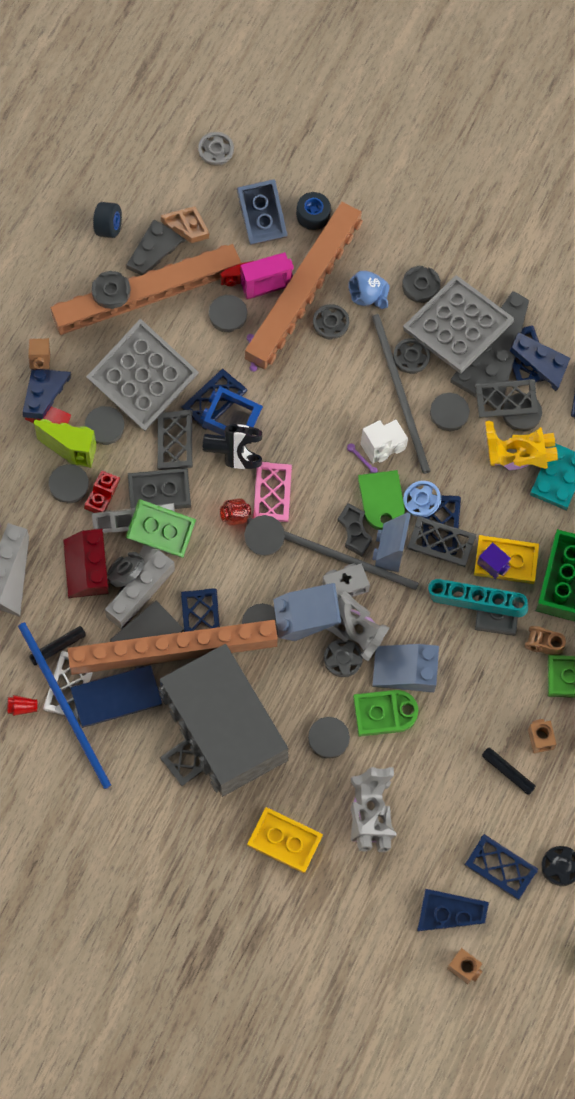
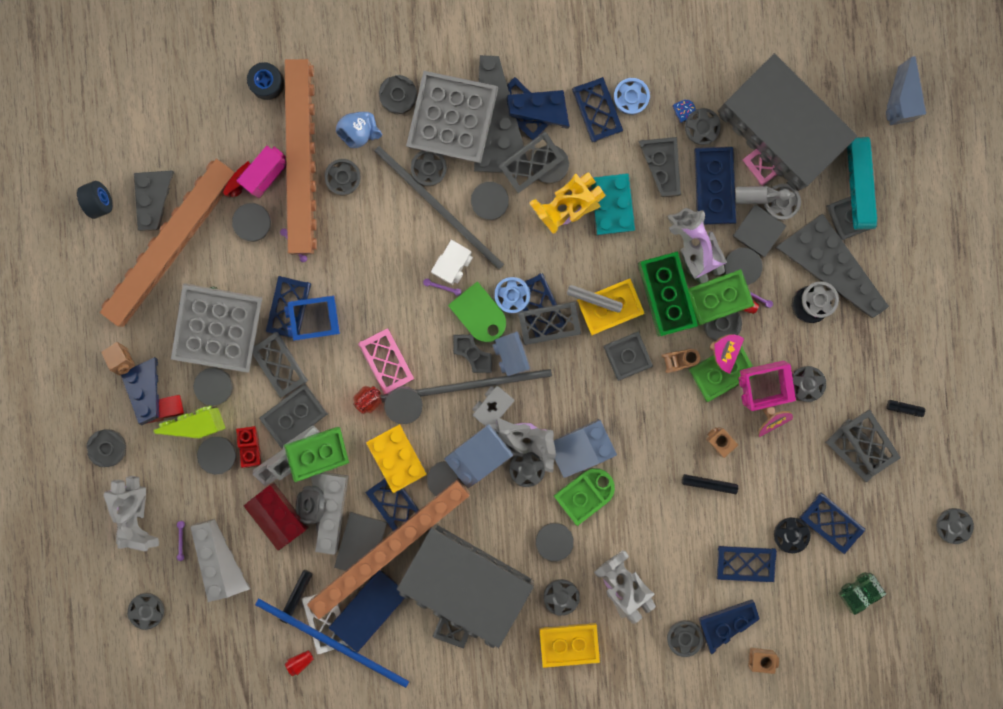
camera: 25 degrees left, 20 degrees up
dark grey tile [91,271,131,309] -> none
medium nougat wing [161,206,210,243] -> none
light grey wheel [198,132,234,165] -> none
black connector [202,424,262,469] -> none
sand blue slope [236,179,288,244] -> none
teal beam [428,579,528,617] -> none
dark purple brick [477,543,511,579] -> none
none -> yellow plate [366,424,427,493]
none -> dark grey wheel [544,579,579,616]
none -> light grey axle [567,285,623,313]
none -> dark grey wheel [667,620,703,657]

